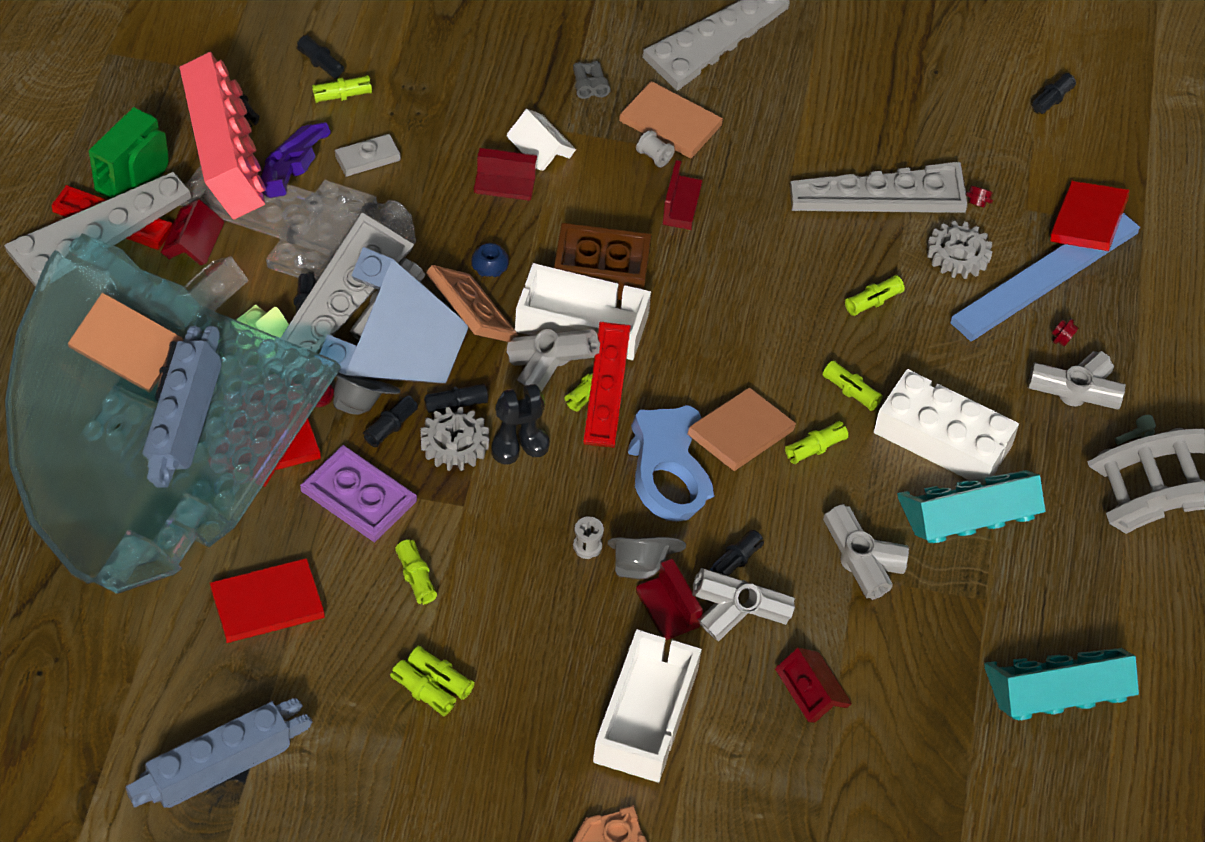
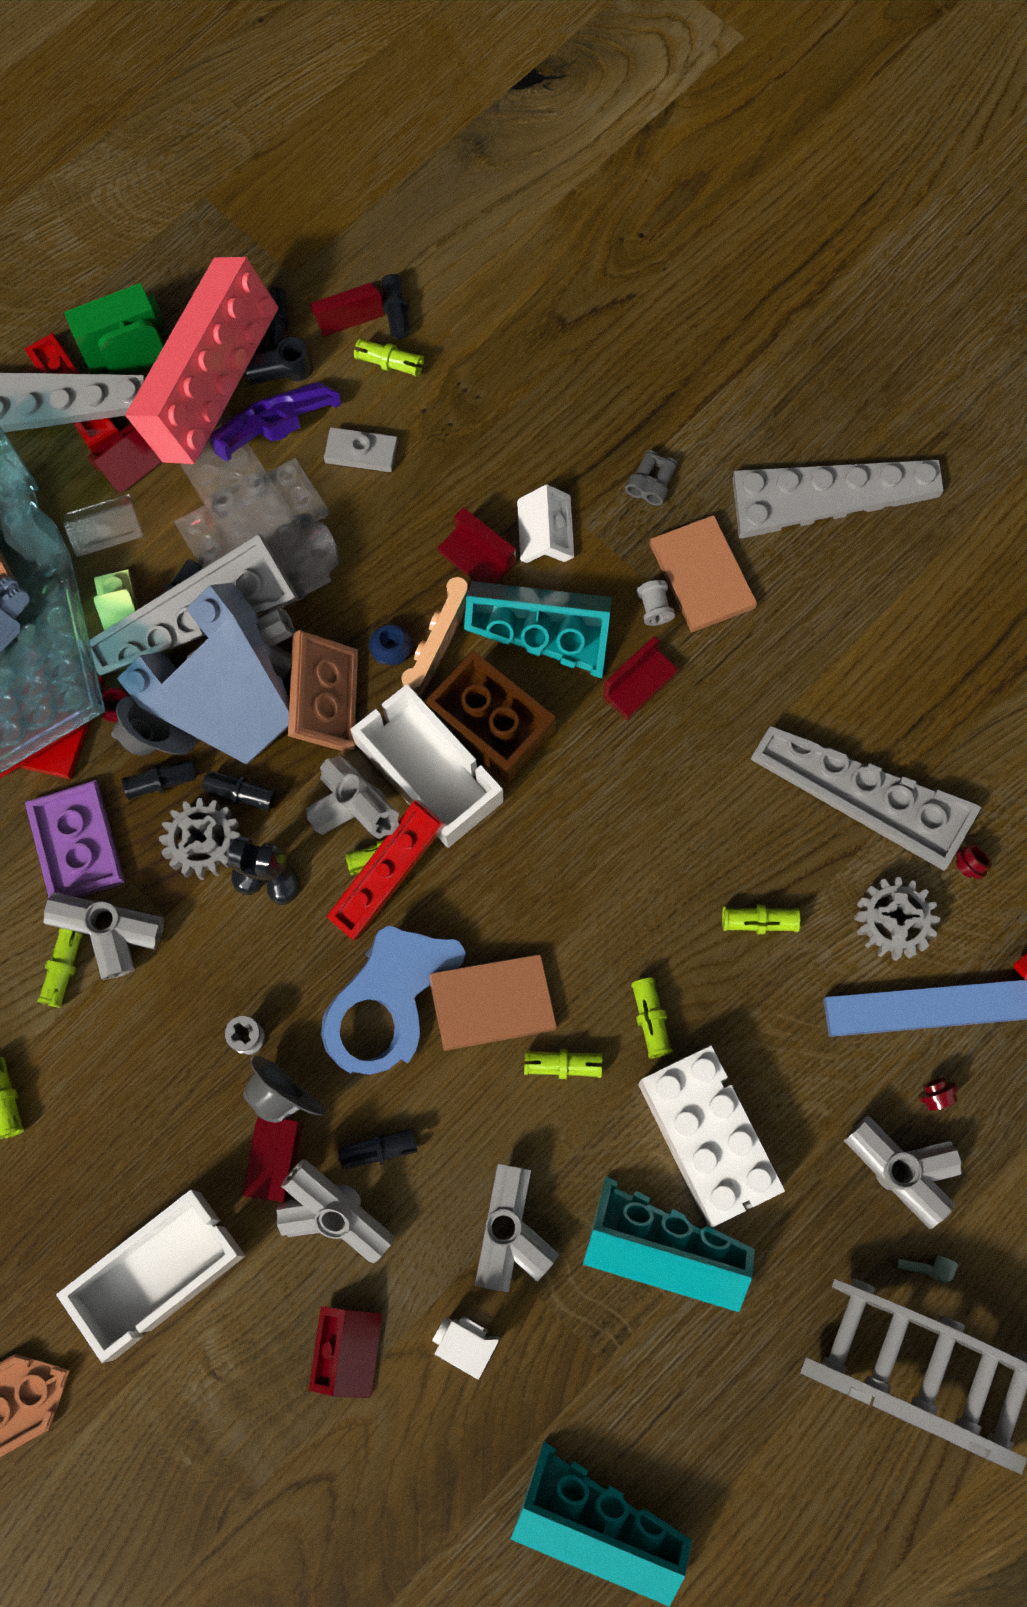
camera: 40 degrees right, 20 degrees up
none -> light grey piece [43,892,164,980]
none -> black piece [245,337,313,386]
none -> dark red panel [310,282,384,337]
none -> light nougat plate [402,577,468,699]
none -> white window [432,1316,500,1380]
none -> teal wedge [464,581,612,678]

